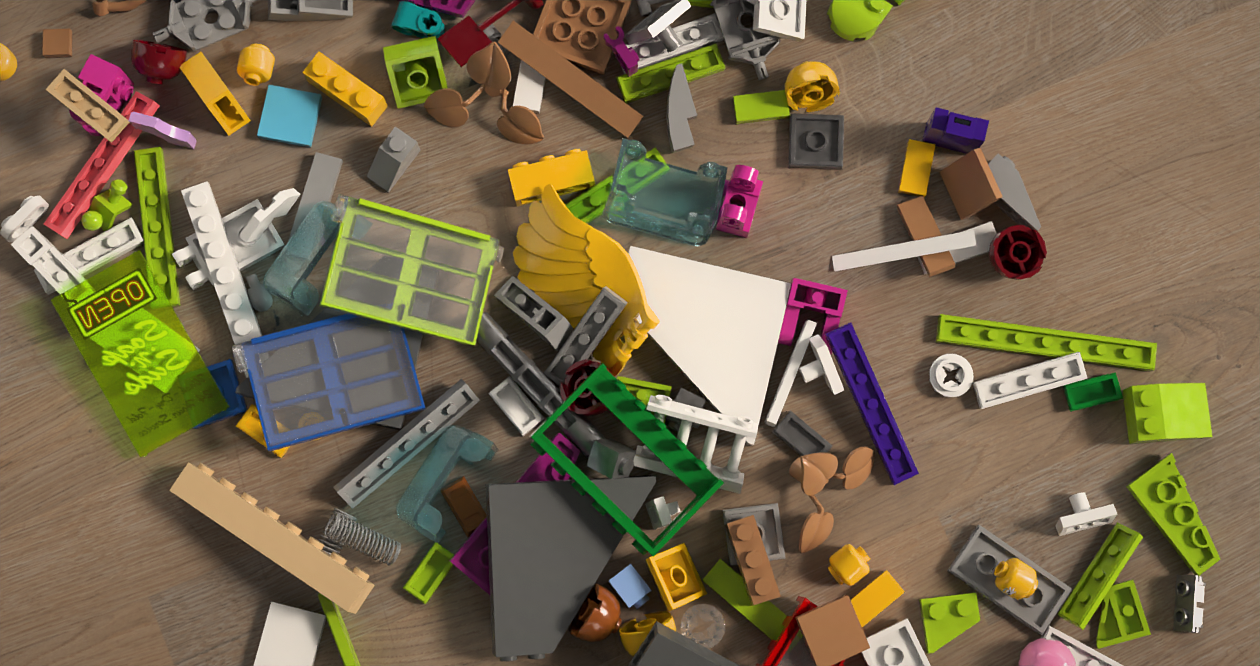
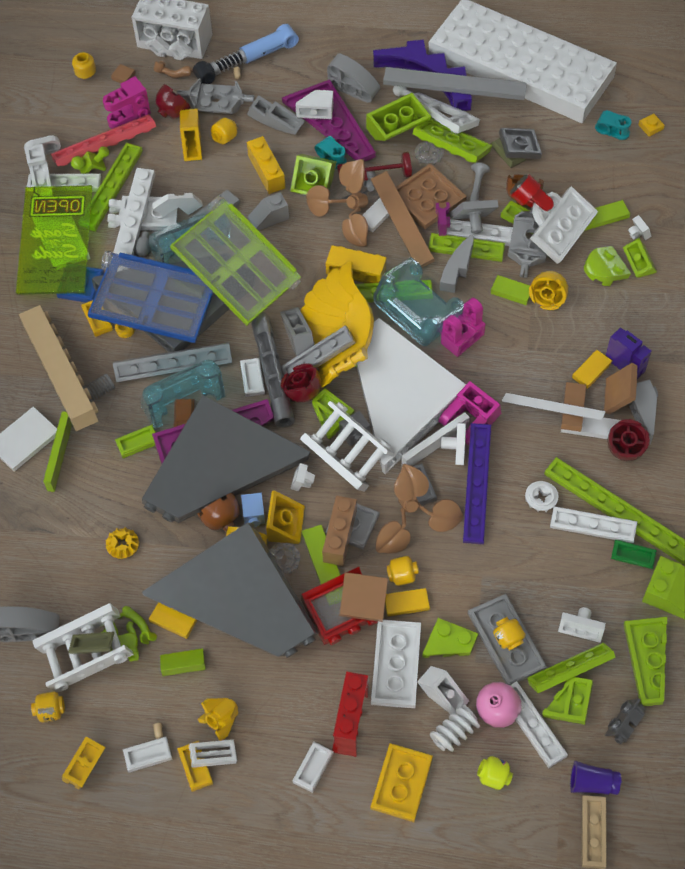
camera: 35 degrees right, 20 degrees down
tan plate [45,69,129,143] -> none
lavender tile [128,111,197,149] -> none
medium azure tile [257,85,323,148] -> none
light grey piece [325,513,401,566] -> none
green window [529,363,724,557] -> none
flat silver brick [587,438,636,479] -> none
flat silver tile [788,113,844,170] -> none

